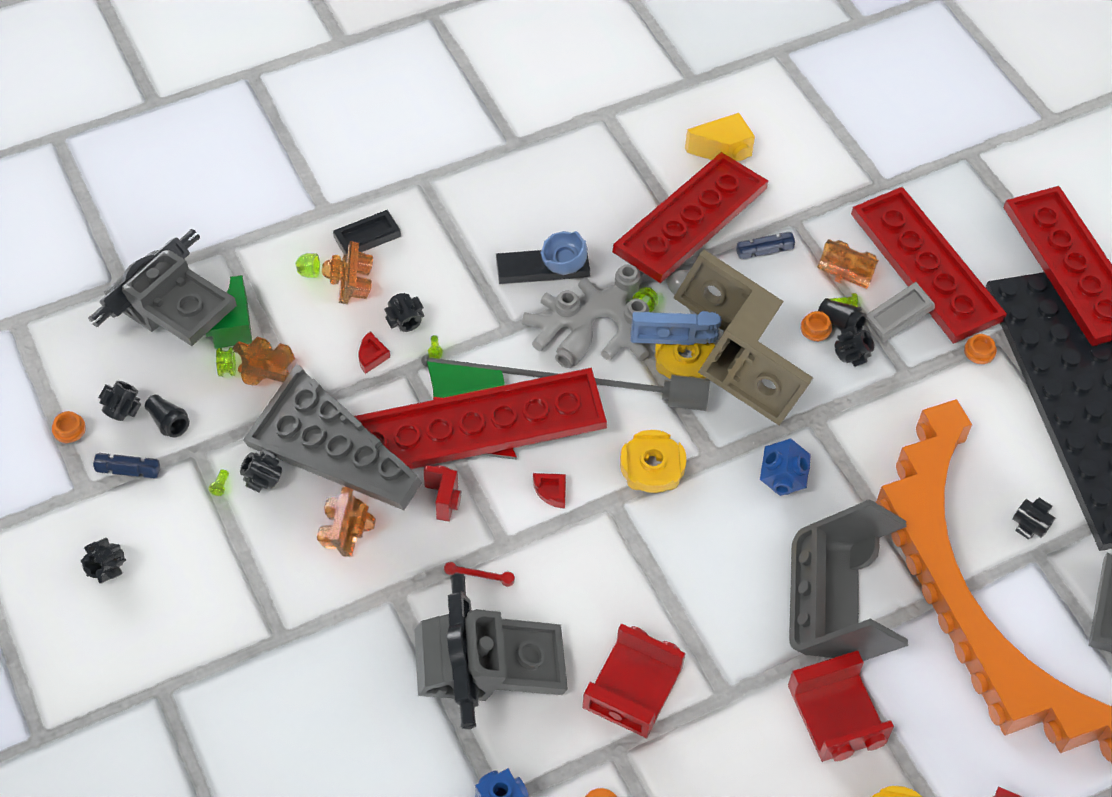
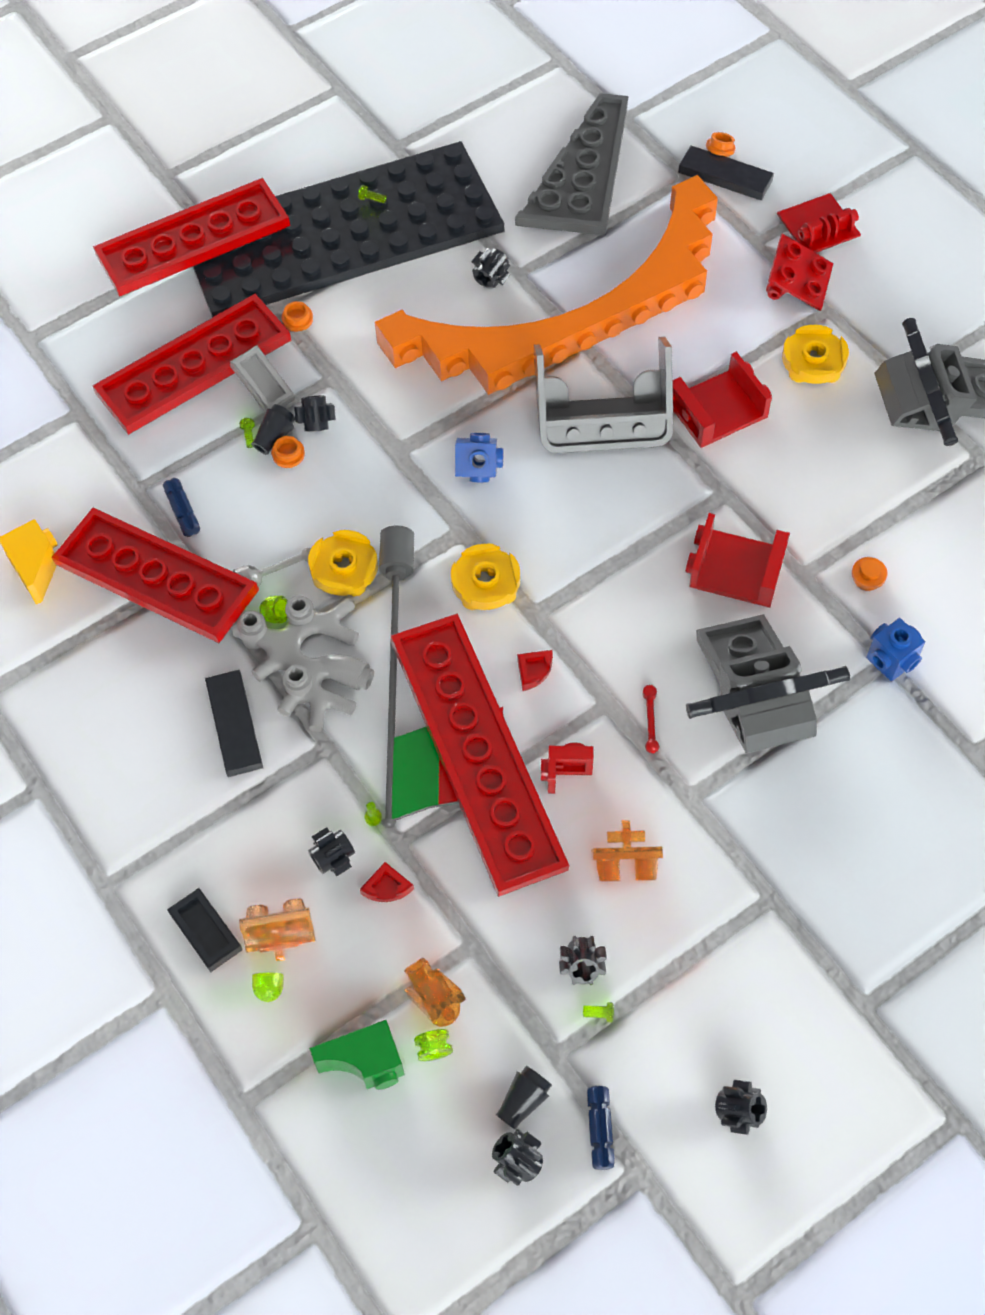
camera: 95 degrees left, 5 degrees up
orange plate [52,411,86,443] -> none
dark grey piece [88,229,237,346] -> none
dark grey wing [243,363,422,510] -> none
medium blue hair [541,231,588,275] -> none
medium blue hinge [630,311,722,345] -> none
dark tan bracket [673,249,813,426] -> none
clear orange hips [817,239,879,289] -> none

